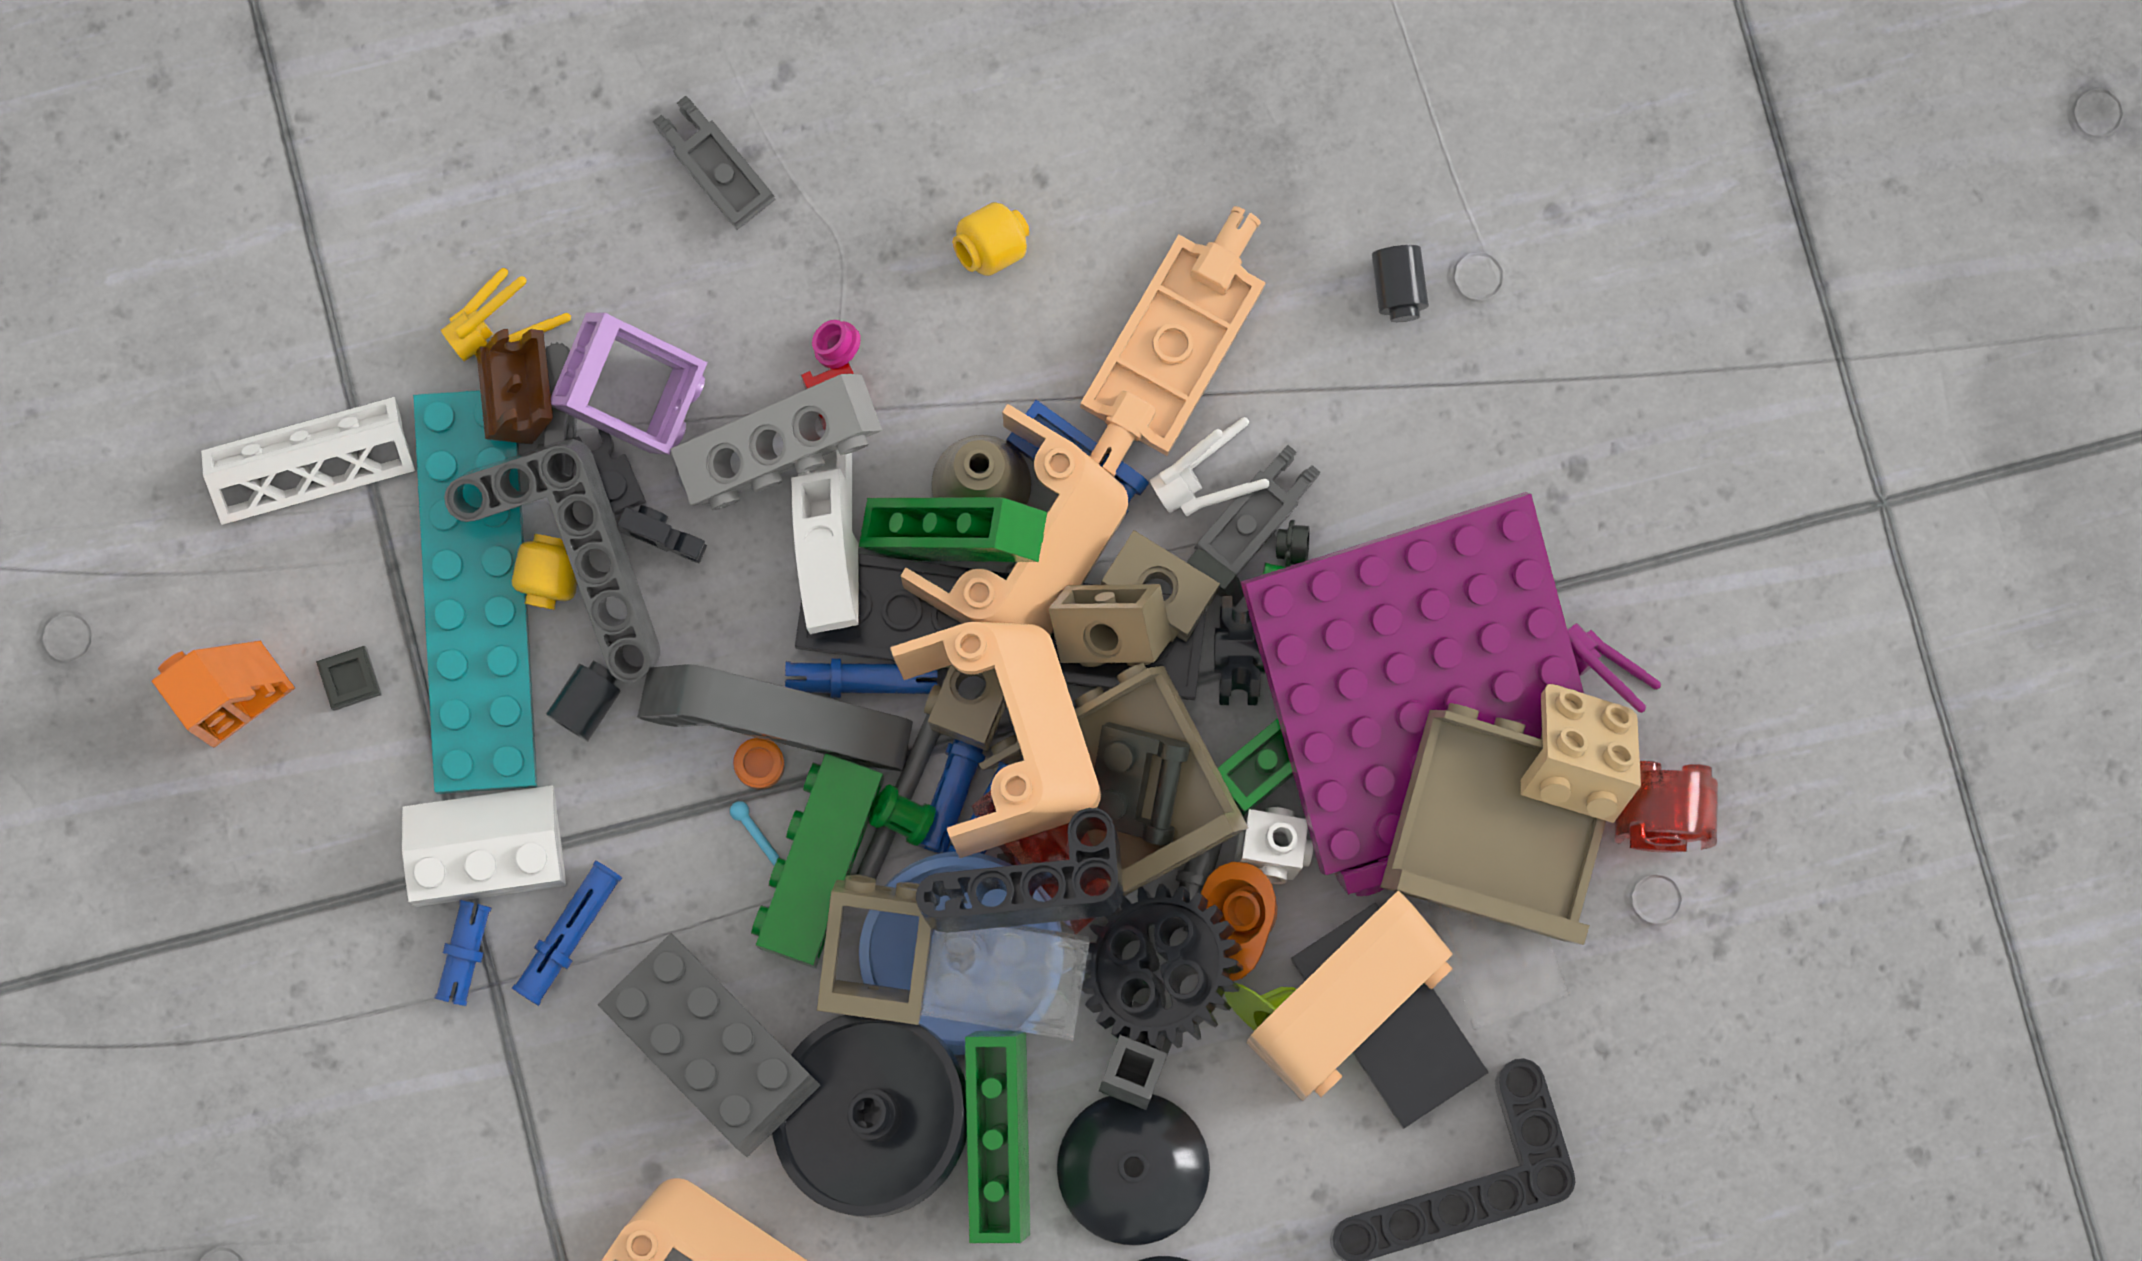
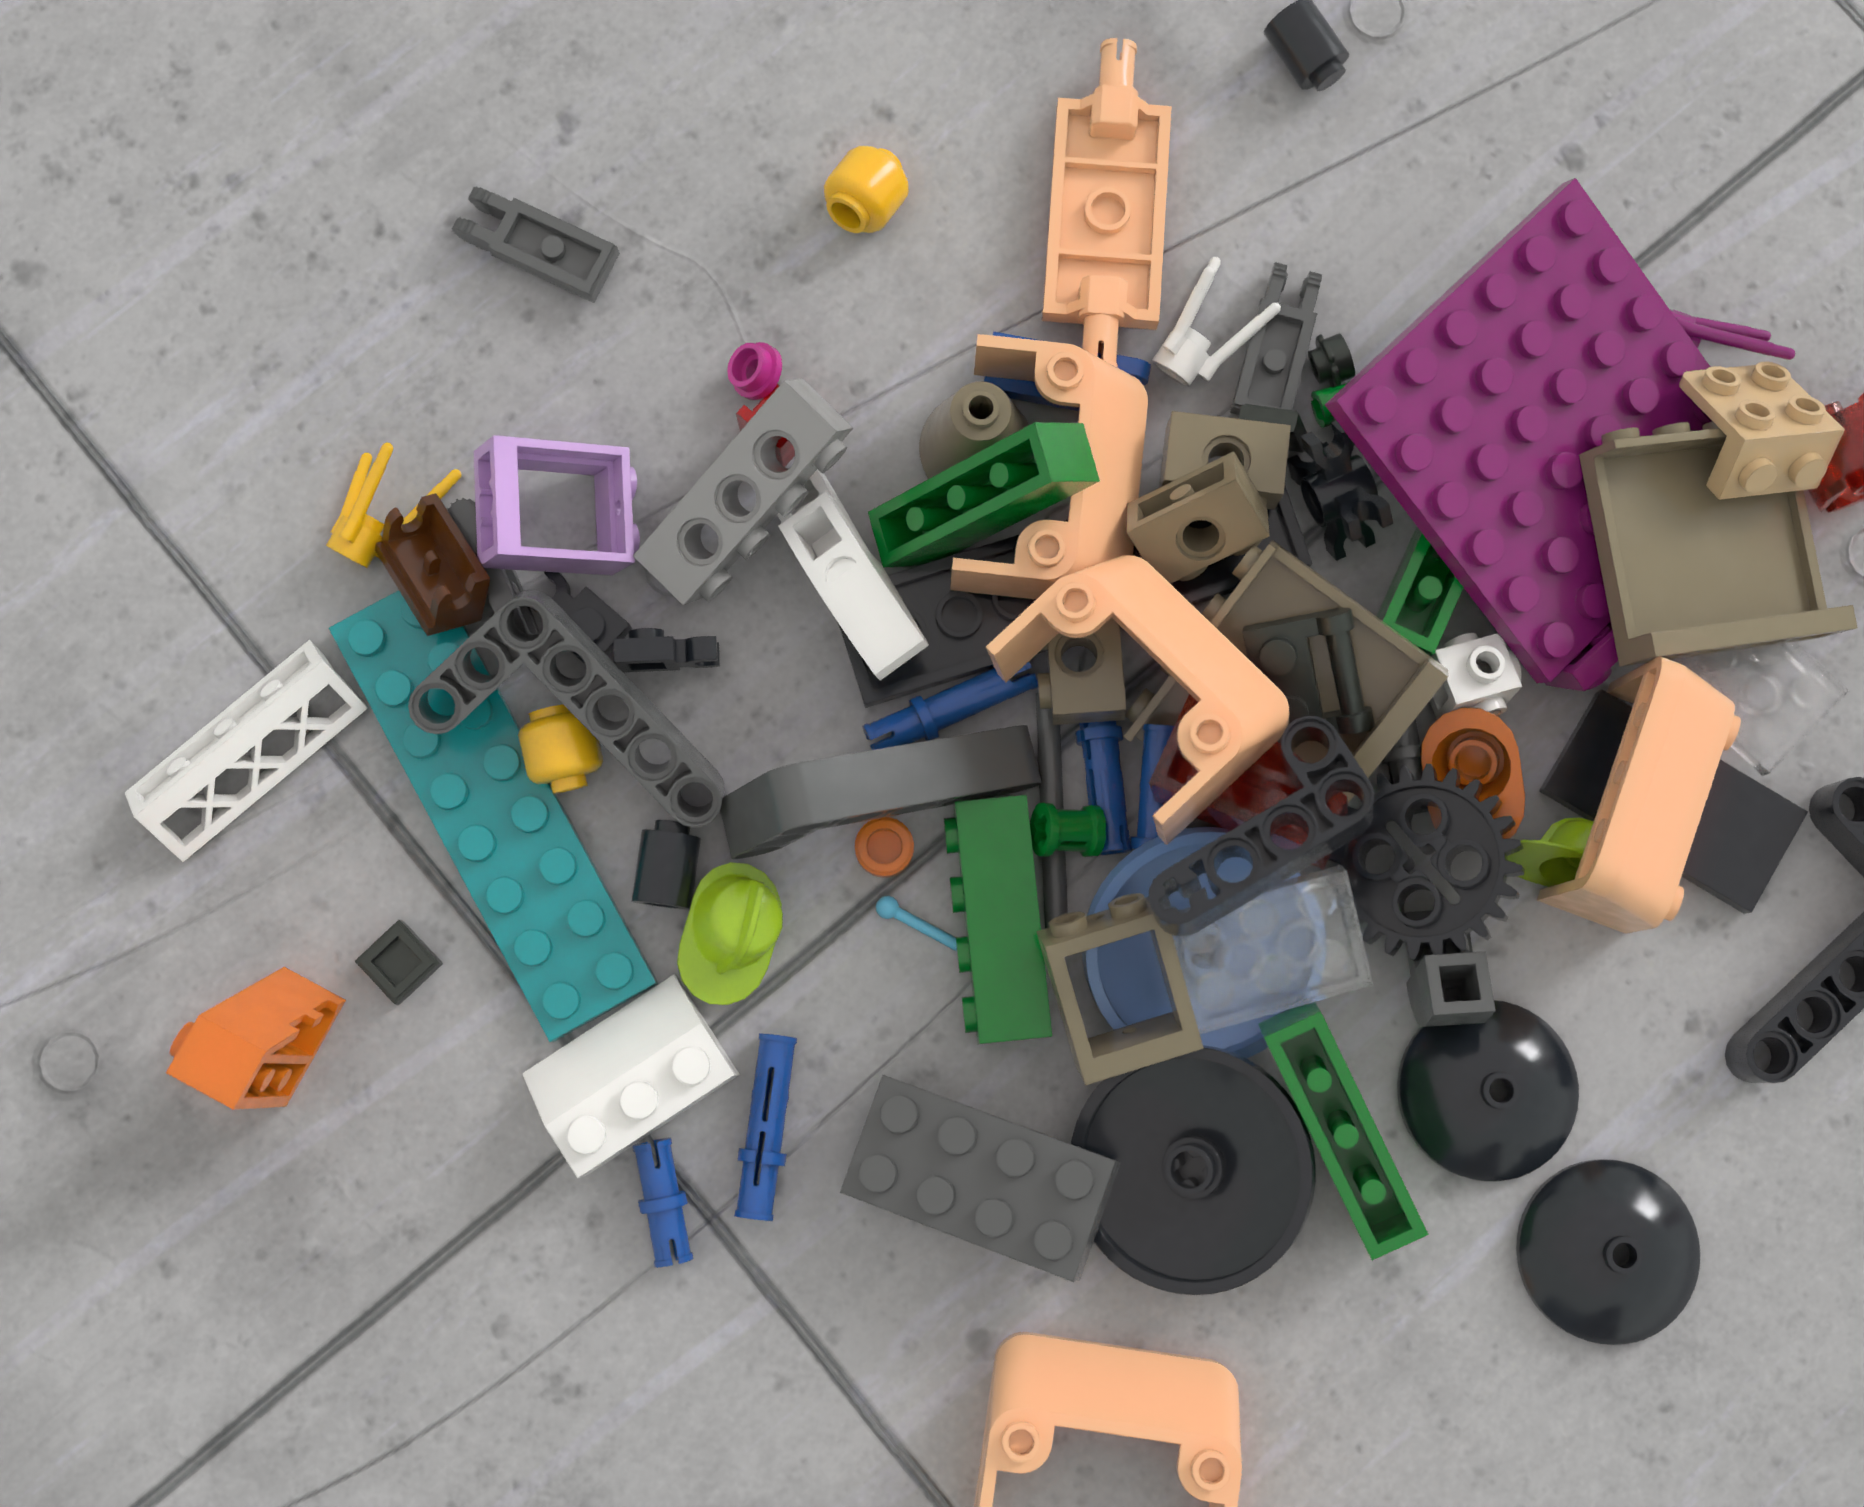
camera: 30 degrees left, 0 degrees up
none -> lime piece [677,862,783,1005]

